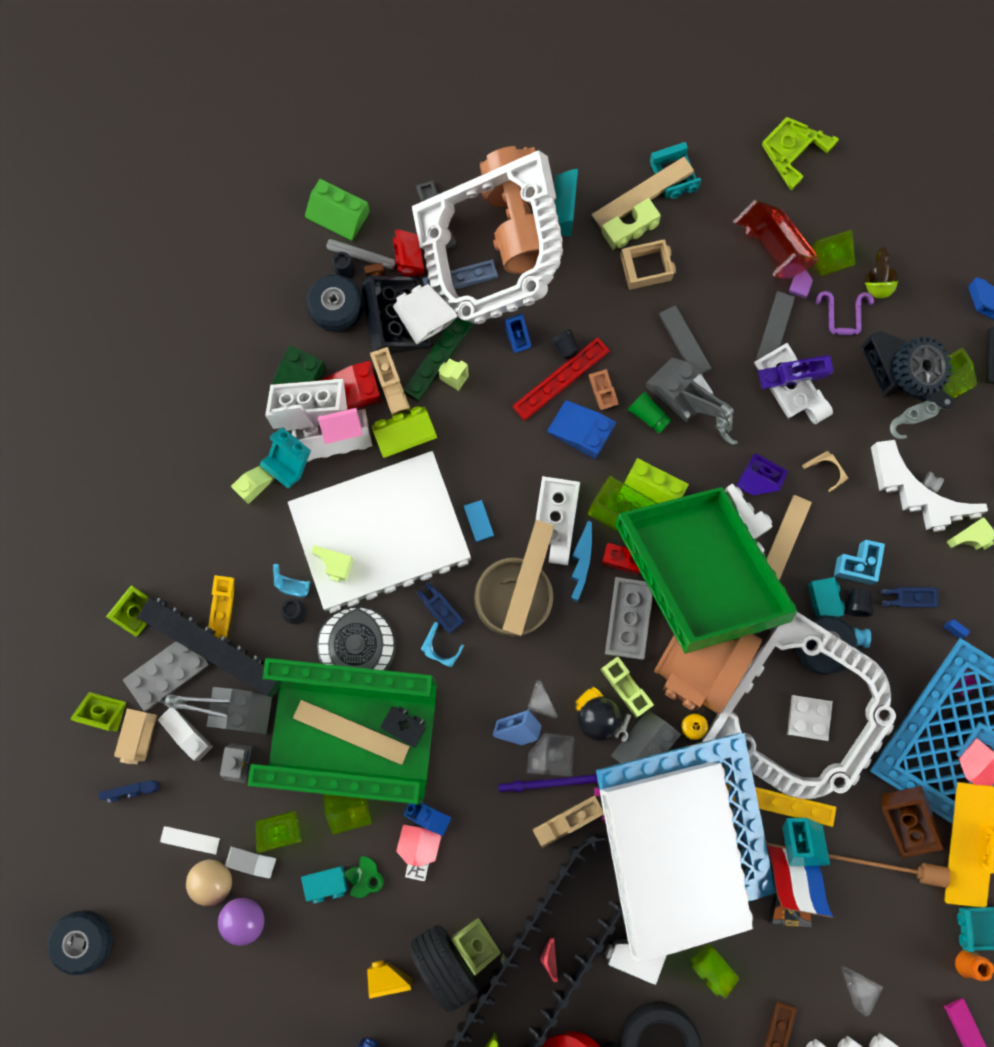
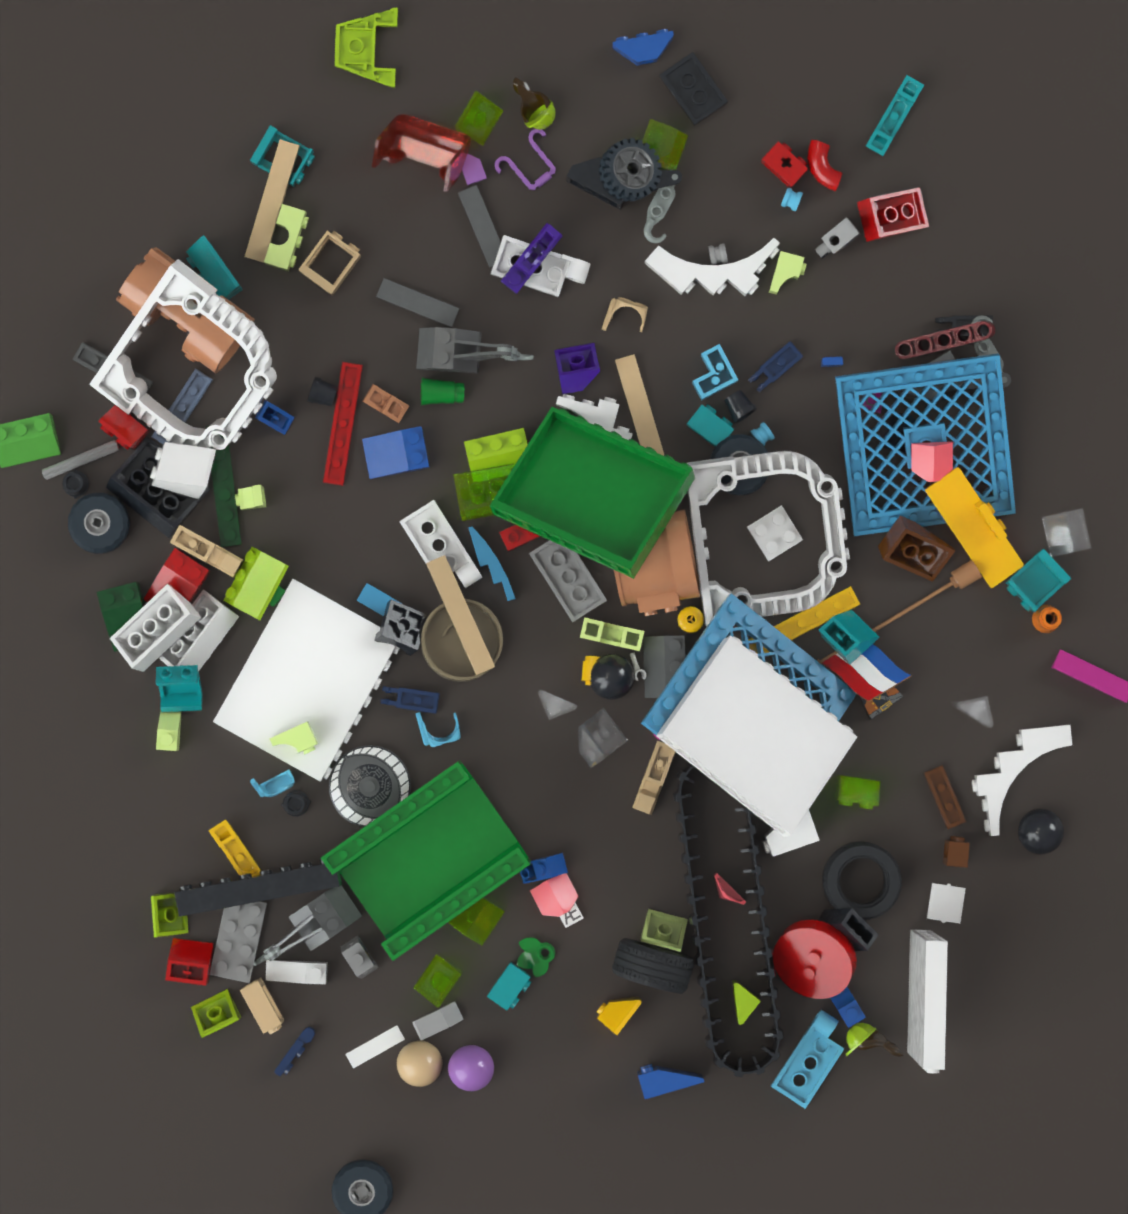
camera: 45 degrees left, 10 degrees up
white piece [272,404,315,431] -> none
tan tile [293,700,410,765] -> none
bright pink slope [318,408,363,444] -> none
reddish brown plate [364,263,385,278] -> none
black brick [380,706,428,748] -> none
medium blue slope [493,710,542,745] -> none
dark purple bar [498,775,598,793] -> none
none -> red slope [165,938,214,986]
none -> green slope [270,586,286,607]
none -> piece [374,599,427,656]

